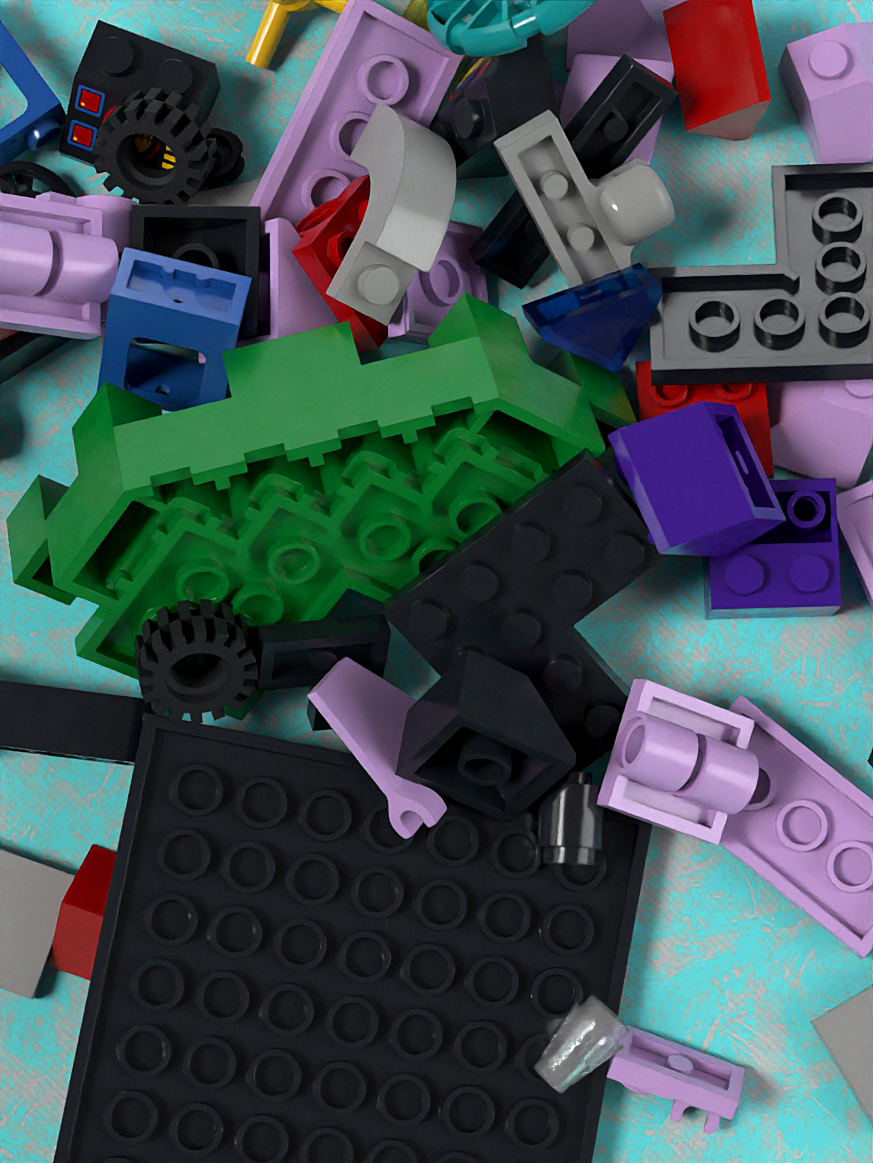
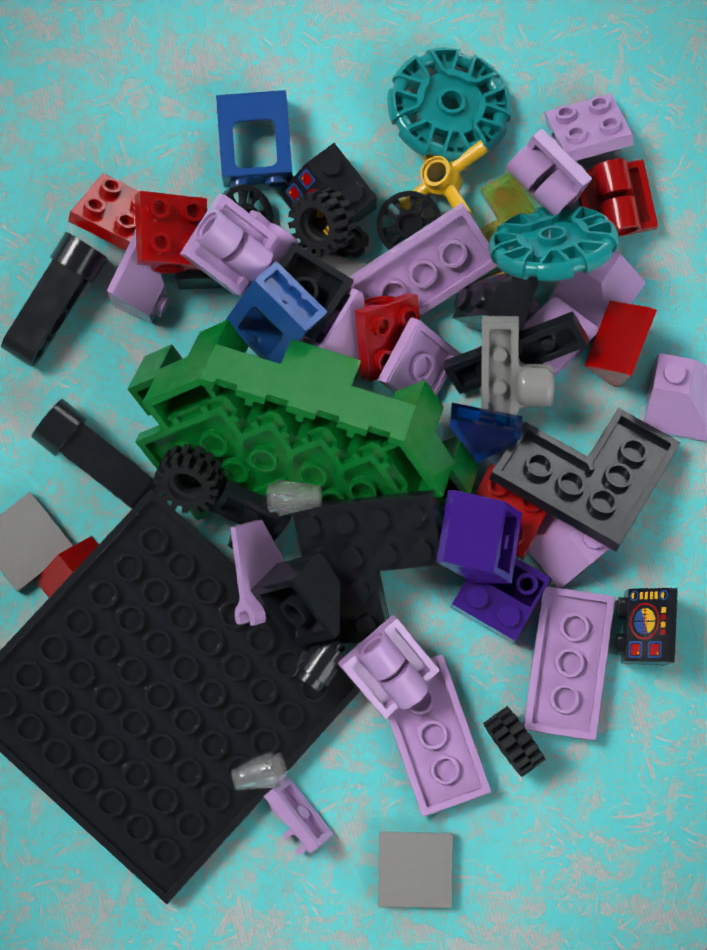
camera: 30 degrees right, 0 degrees up
light grey arch [326,102,456,326] -> none
none -> clear cone [267,480,322,516]
none -> black wheel [377,191,442,250]

